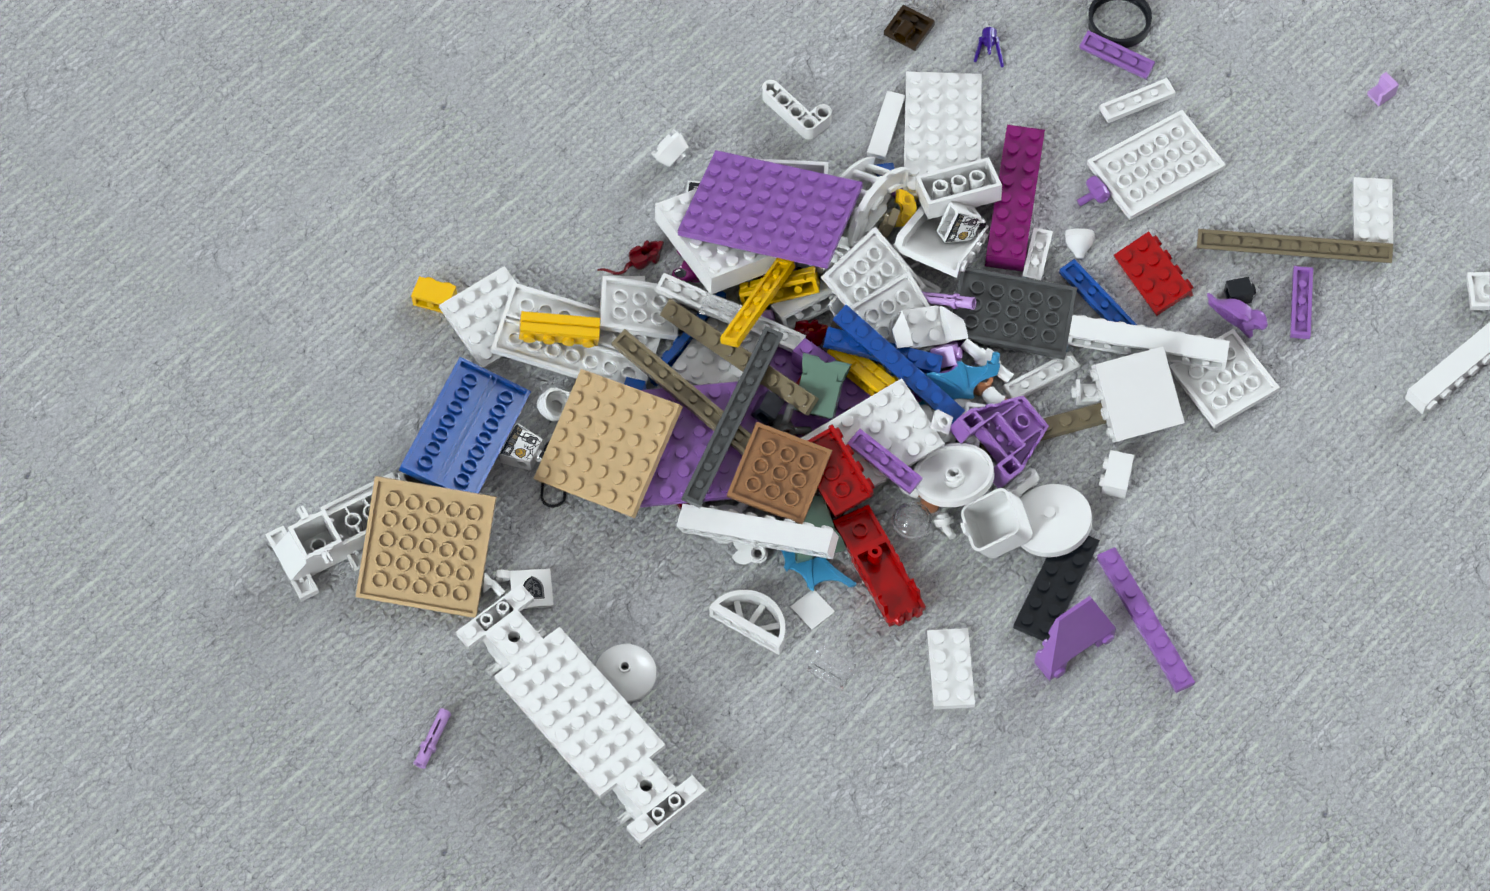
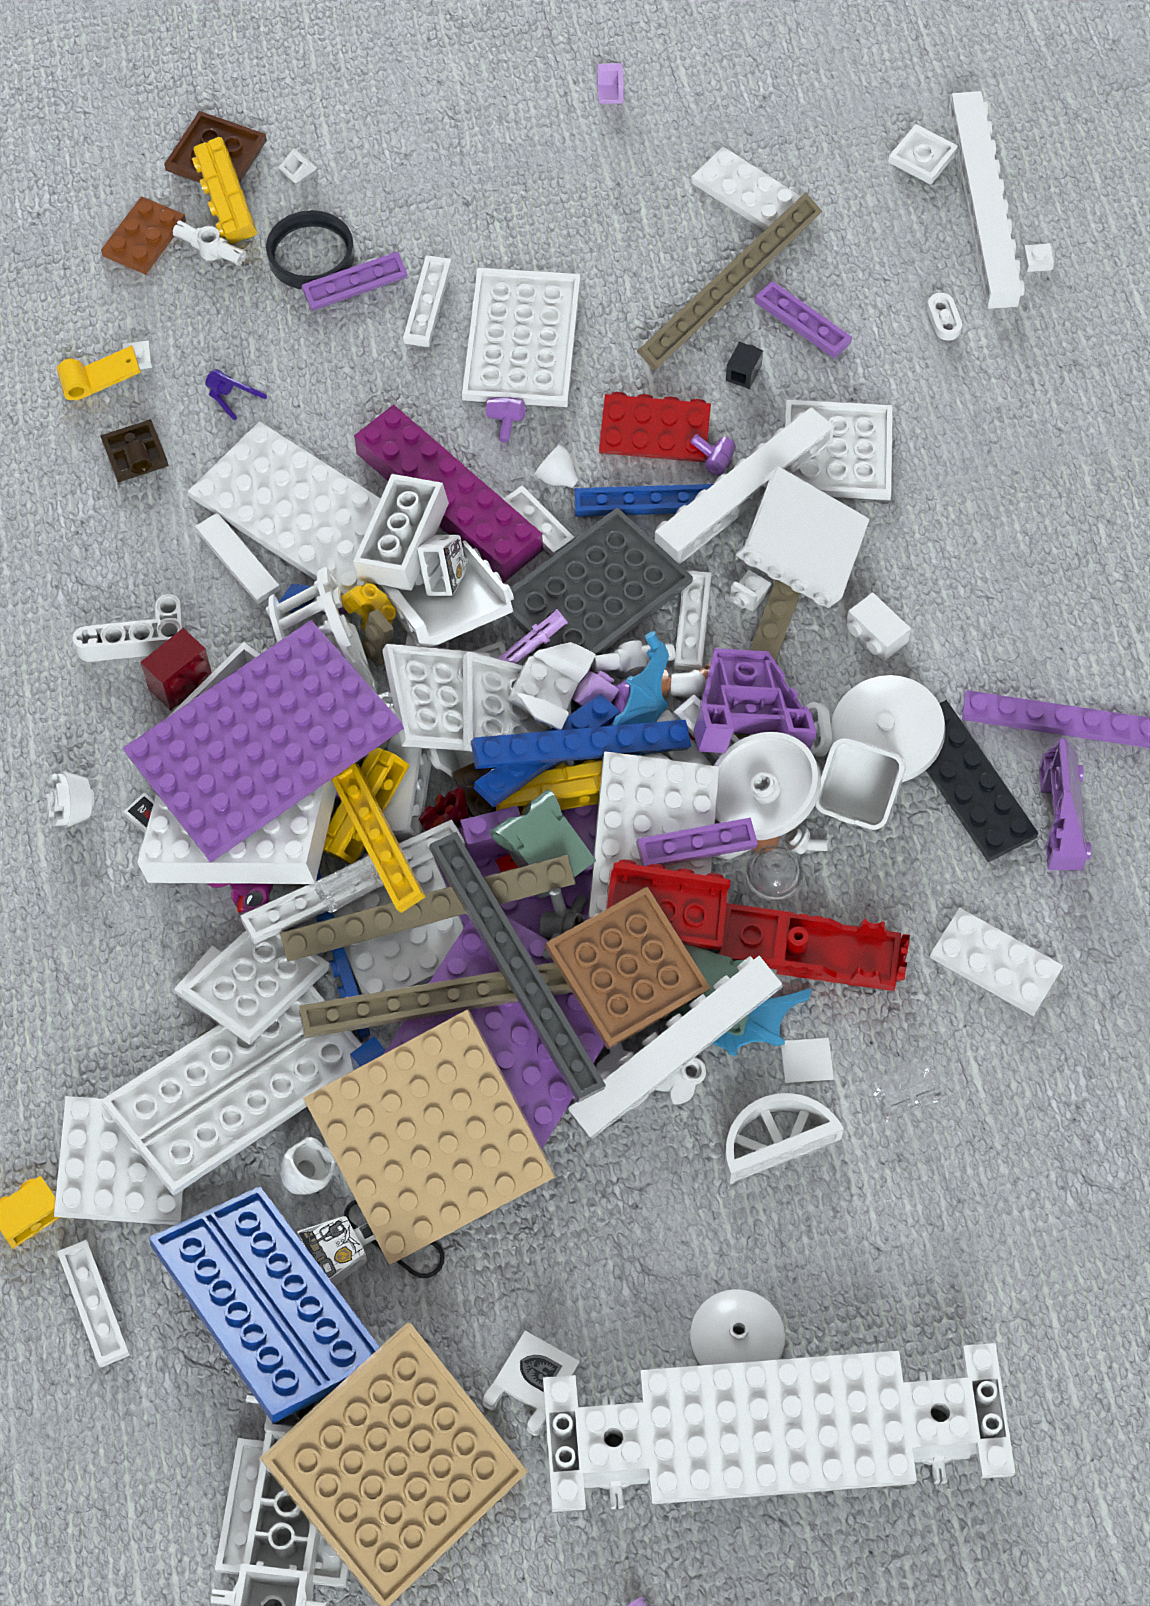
camera: 55 degrees left, 0 degrees up
white plate [482,573,505,597] -> none
yellow brick [519,311,600,348] -> none
dark red animal [597,240,664,275] -> none
black brick [750,390,785,425] -> none
white bracket [930,410,953,438] -> none
medium lavender animal [1207,293,1268,338] -> none
none -> white plate [57,1239,130,1368]
none -> dark red brick [140,628,212,711]
none -> medium lavender piece [690,434,736,476]
none -> white plate [927,293,962,341]
none -> white plate [1023,243,1054,272]

